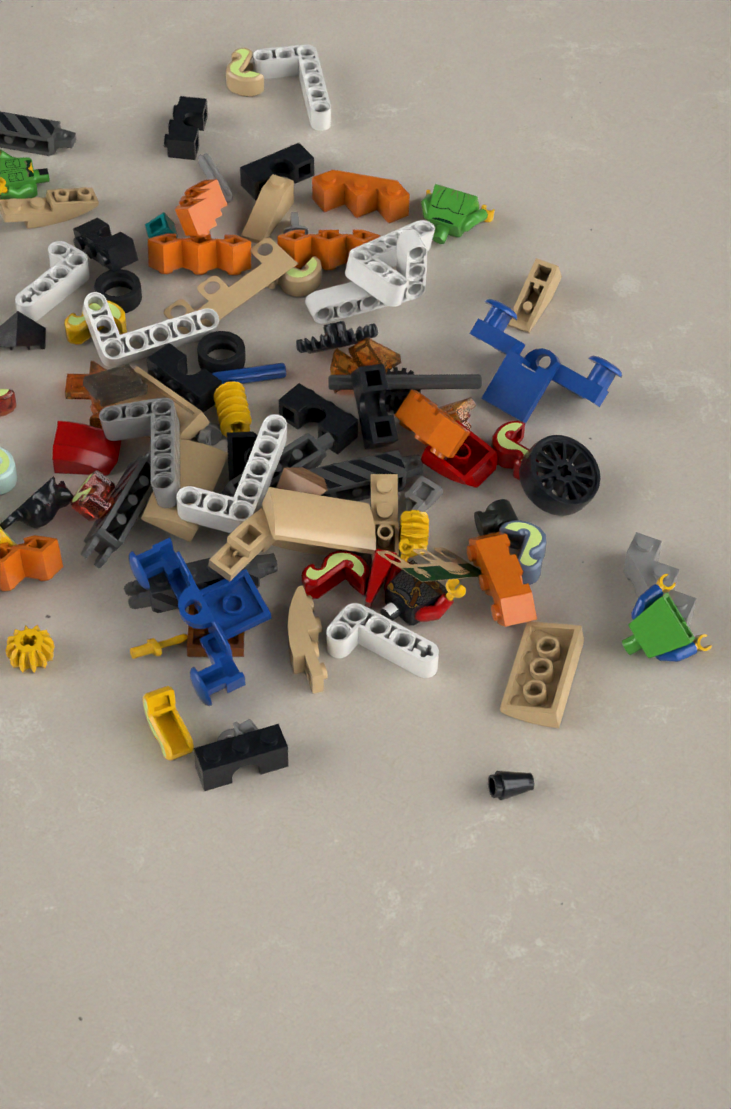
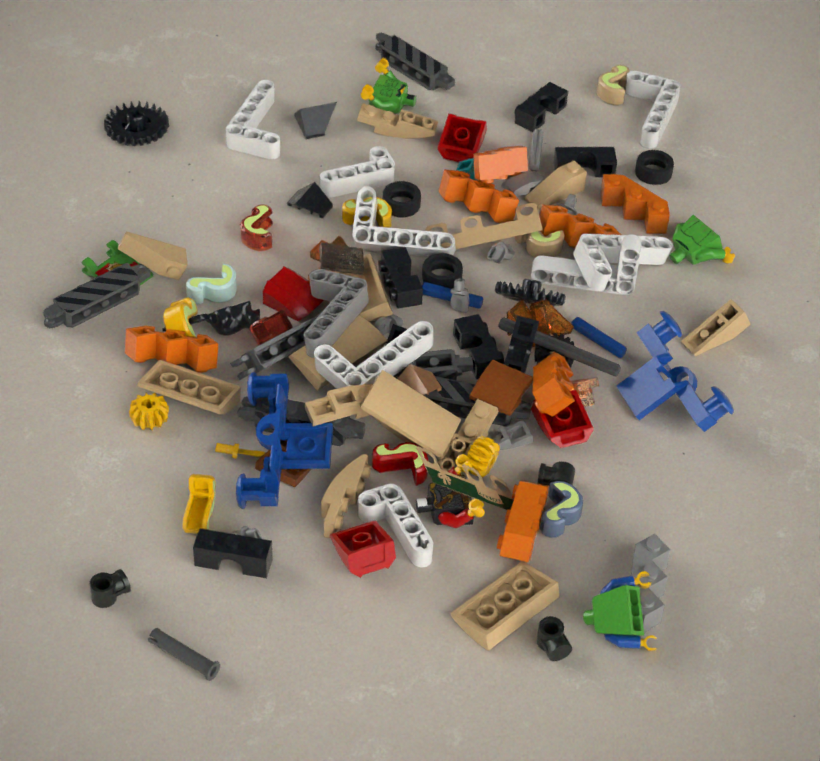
camera: 30 degrees right, 5 degrees down
black arch [73,218,138,272] -> none
yellow piece [214,381,252,438] -> none
red slope [364,549,397,608] -> none
black cone [488,771,534,800] -> none
red animal [491,421,540,480] -> none
black piece [519,435,600,516] -> none
none -> pearl dark grey piece [90,569,131,608]
none -> tan slope [138,360,241,414]
none -> dark grey pin [148,628,221,681]
none -> red slope [330,520,396,578]
none -> red slope [437,113,487,162]
none -> light grey piece [450,279,469,313]
none -> dark orange slope [469,360,533,416]
none -> light grey piece [487,242,515,263]
none -> light grey slope [502,172,546,197]
none -> pearl dark grey piece [536,616,572,661]
none -> blue axle [571,317,627,358]
none -> black tyre [635,150,674,185]

